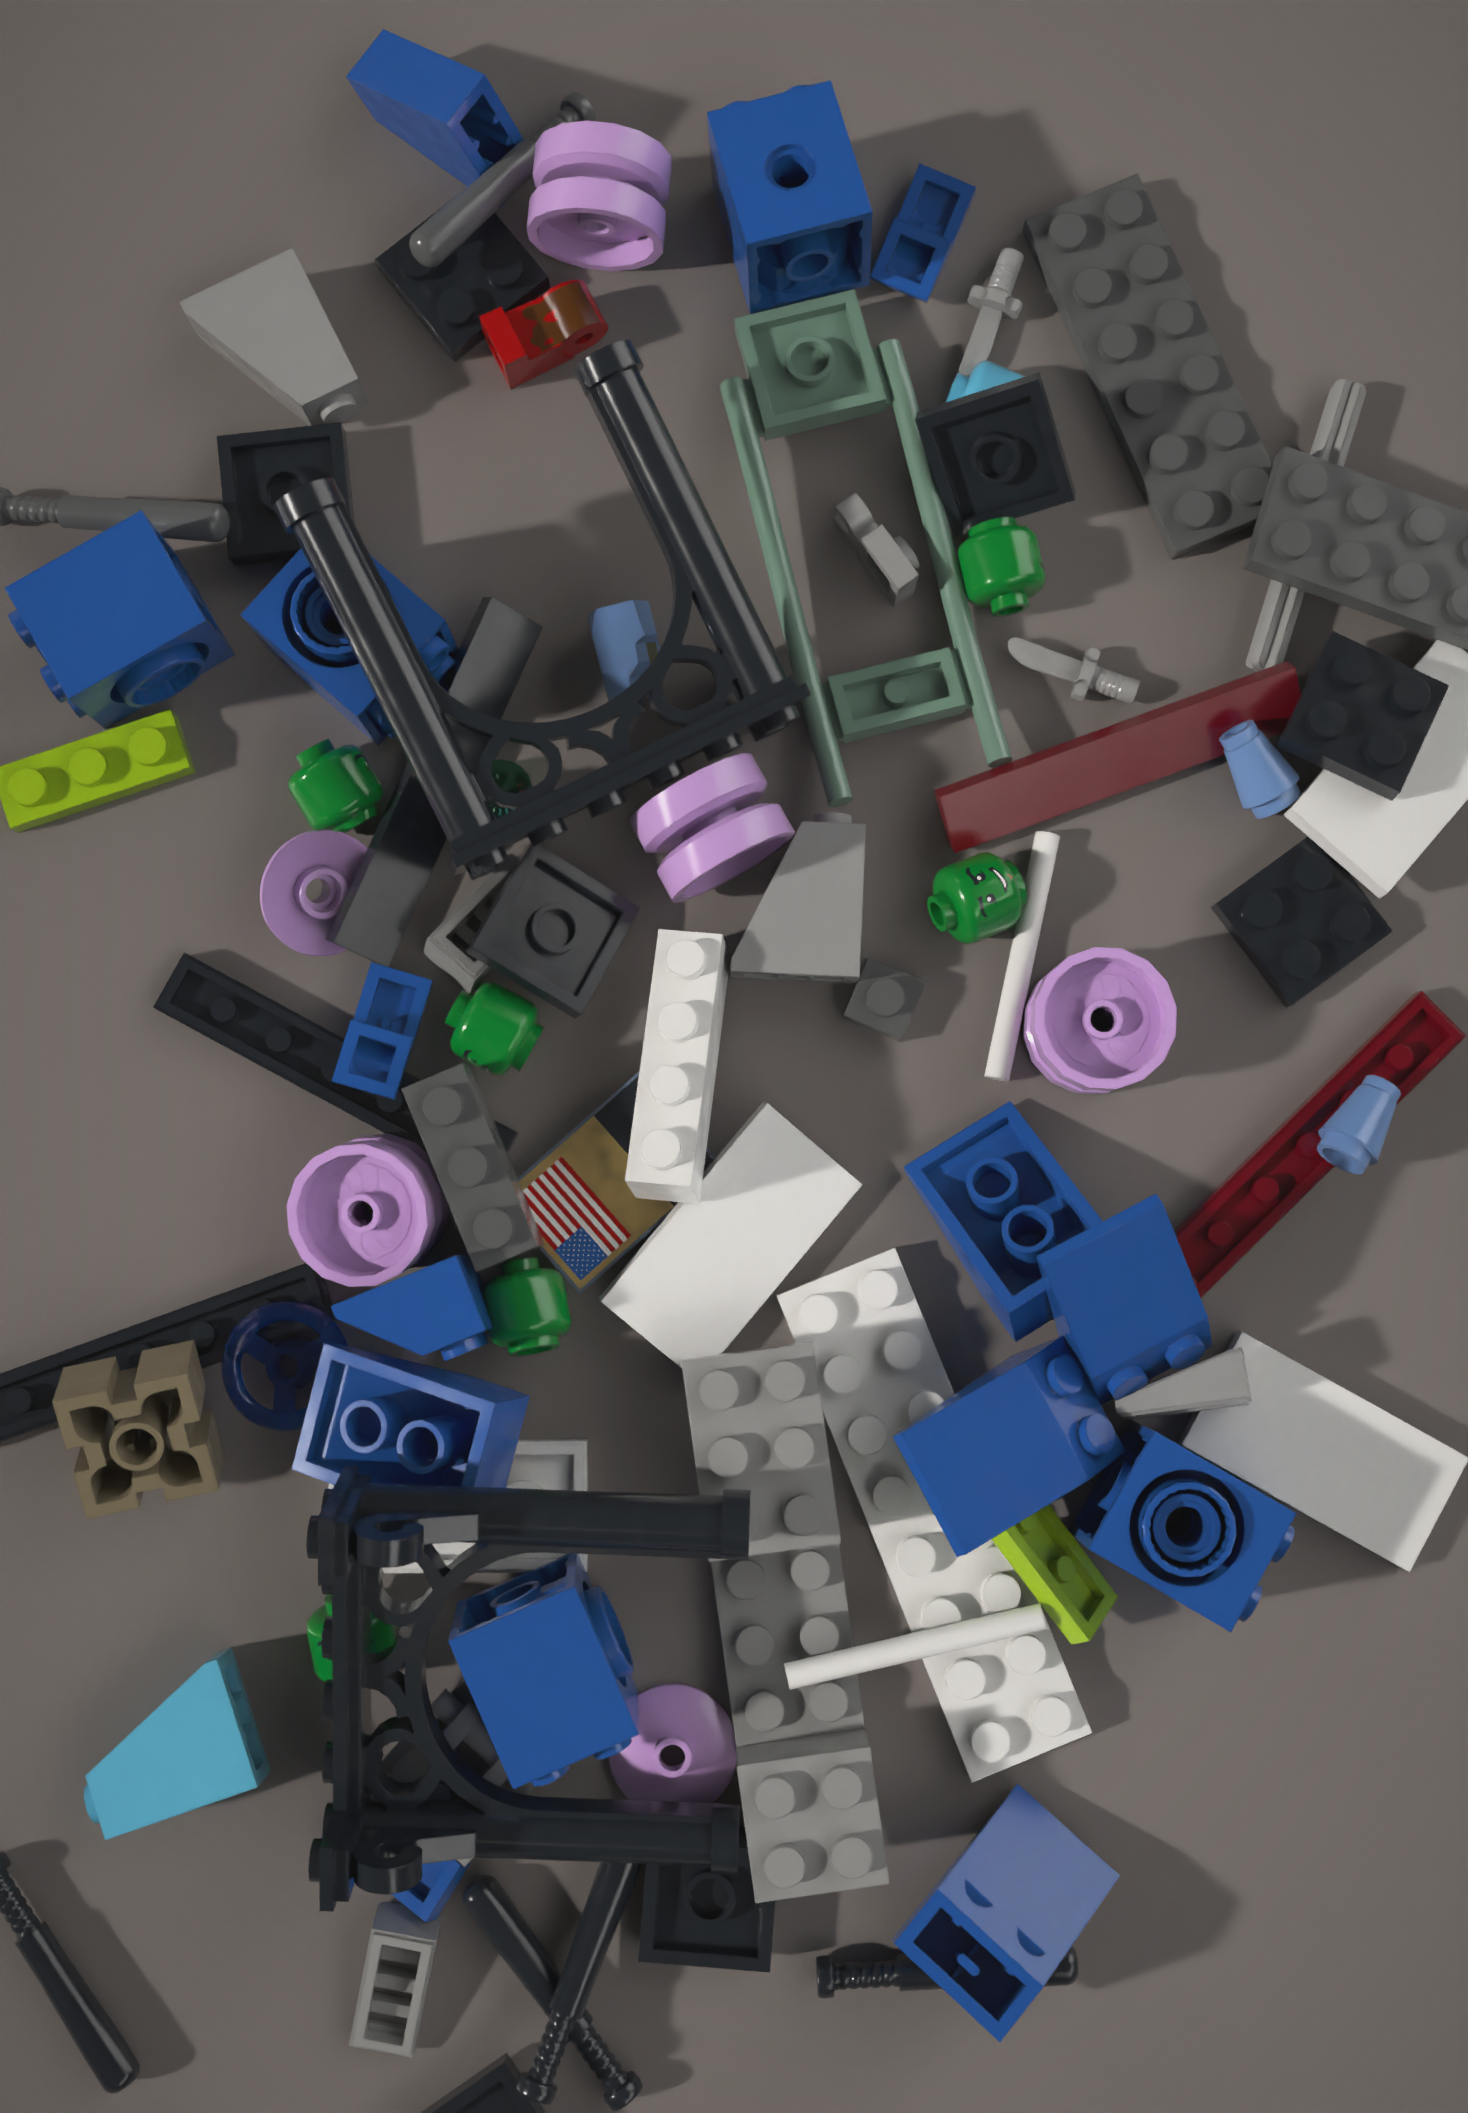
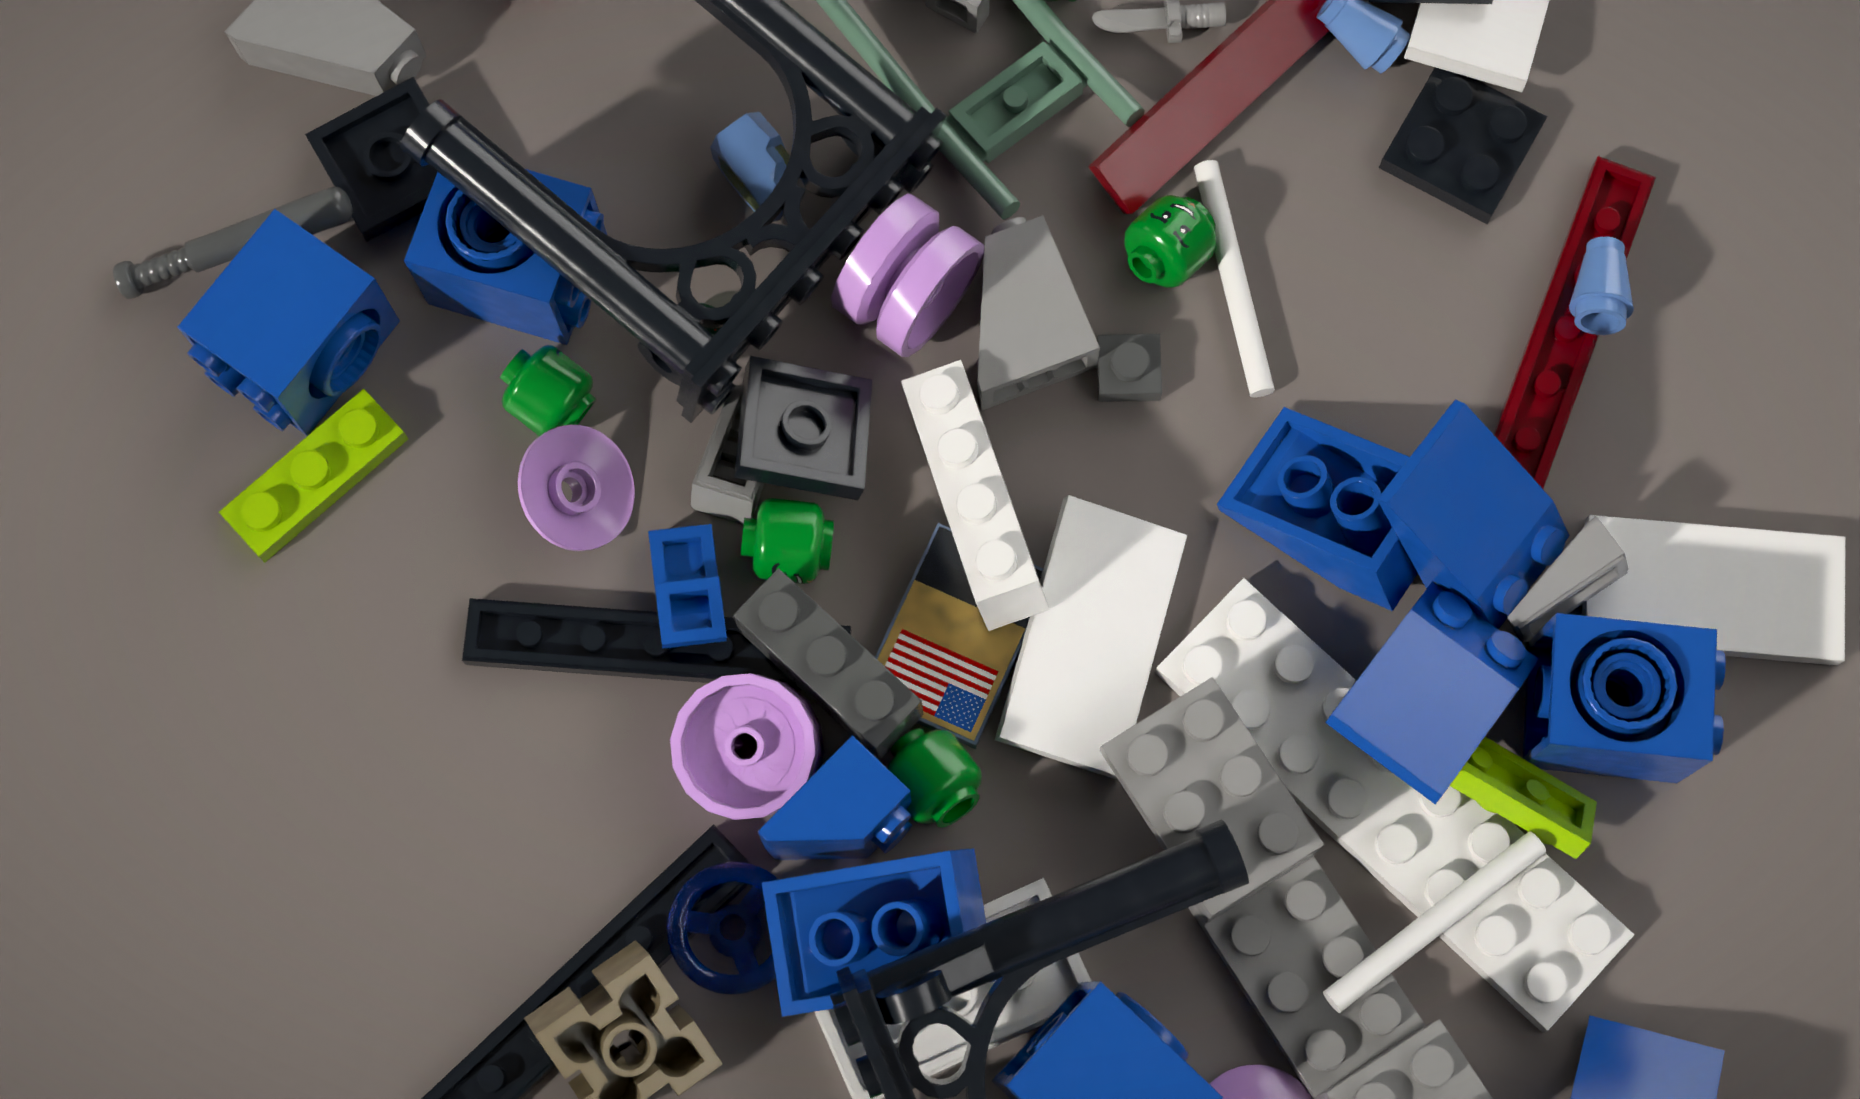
camera: 20 degrees left, 10 degrees down
black tile [326,597,543,967] -> none
lavender wheel [1022,947,1177,1095] -> none

